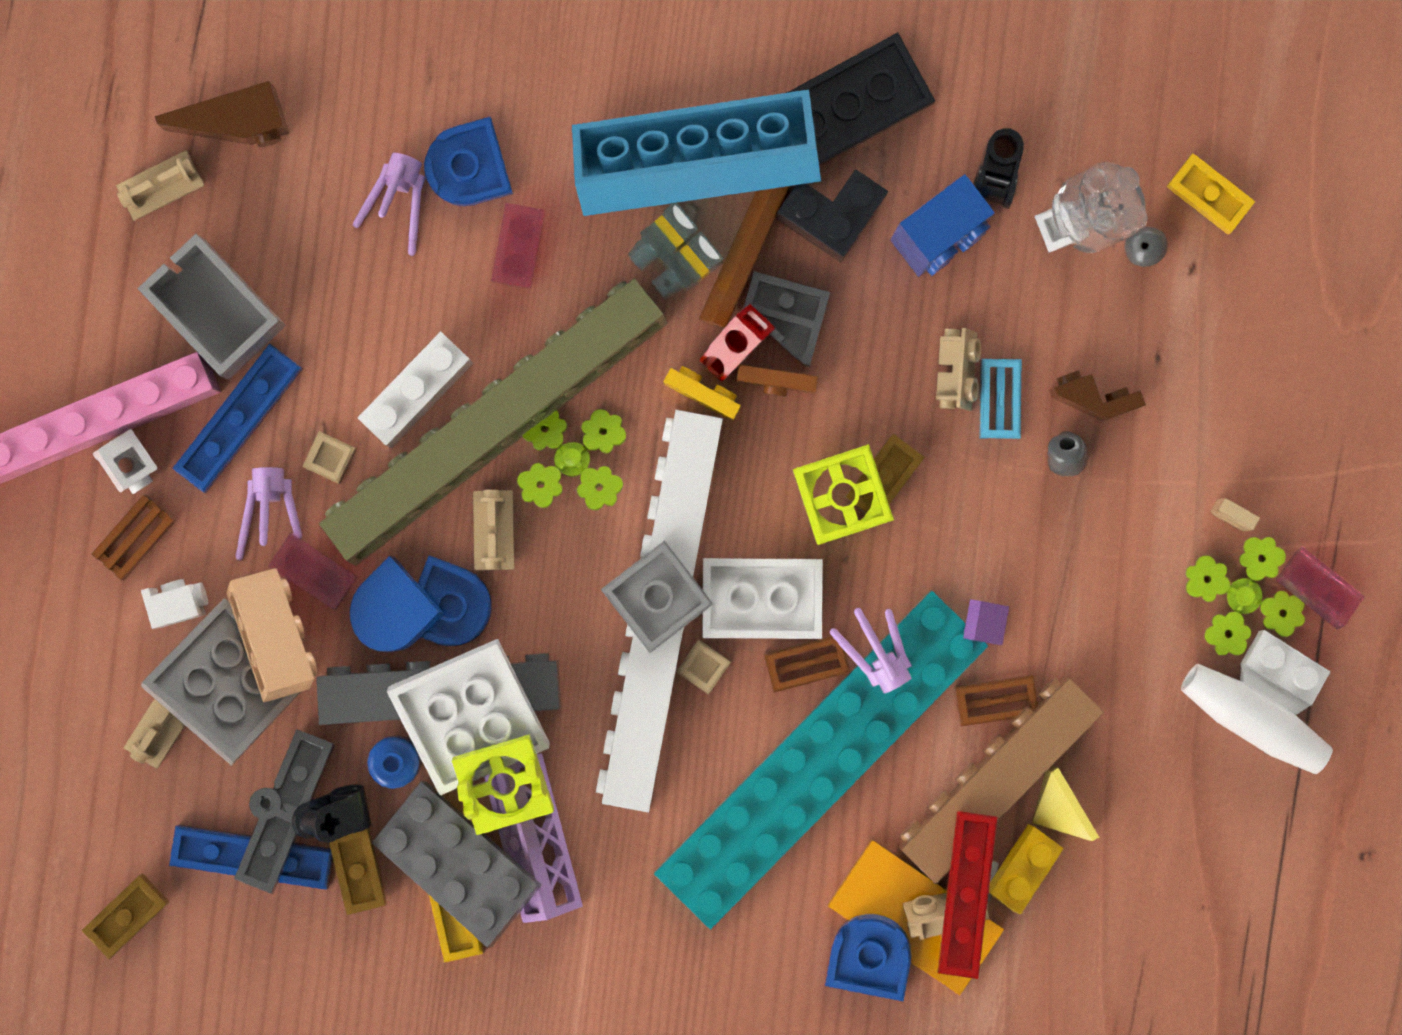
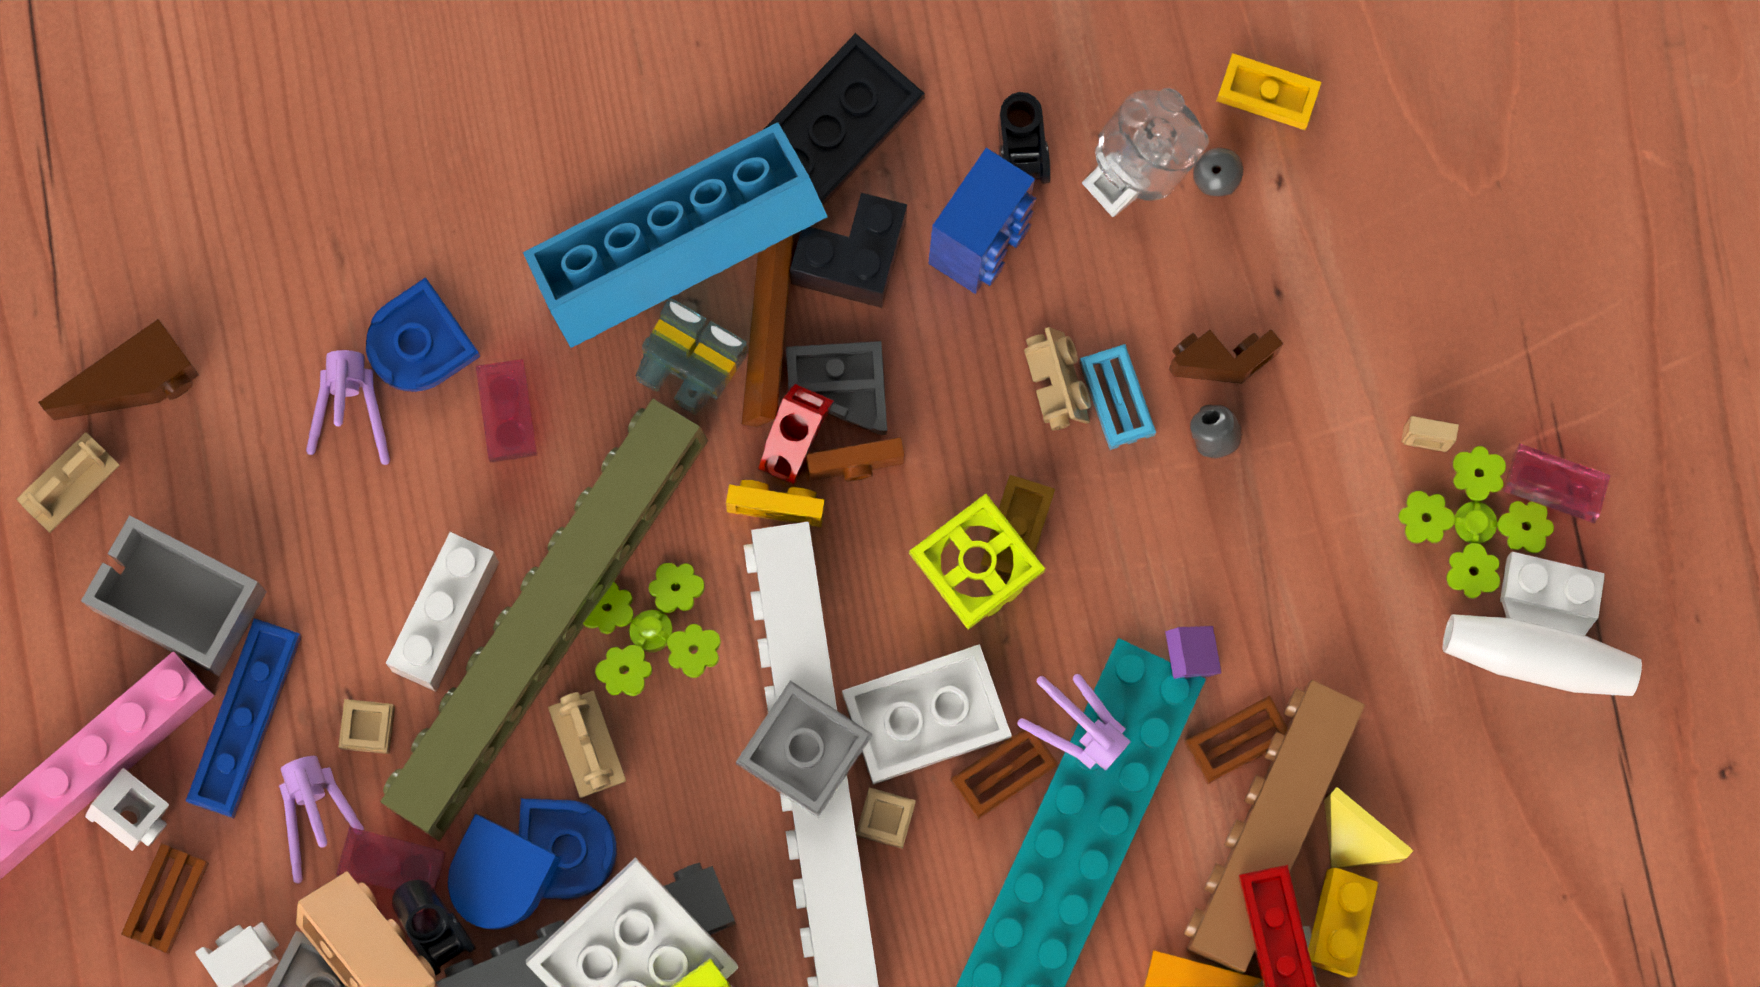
camera: 20 degrees left, 10 degrees down
none -> black piece [392,879,476,976]

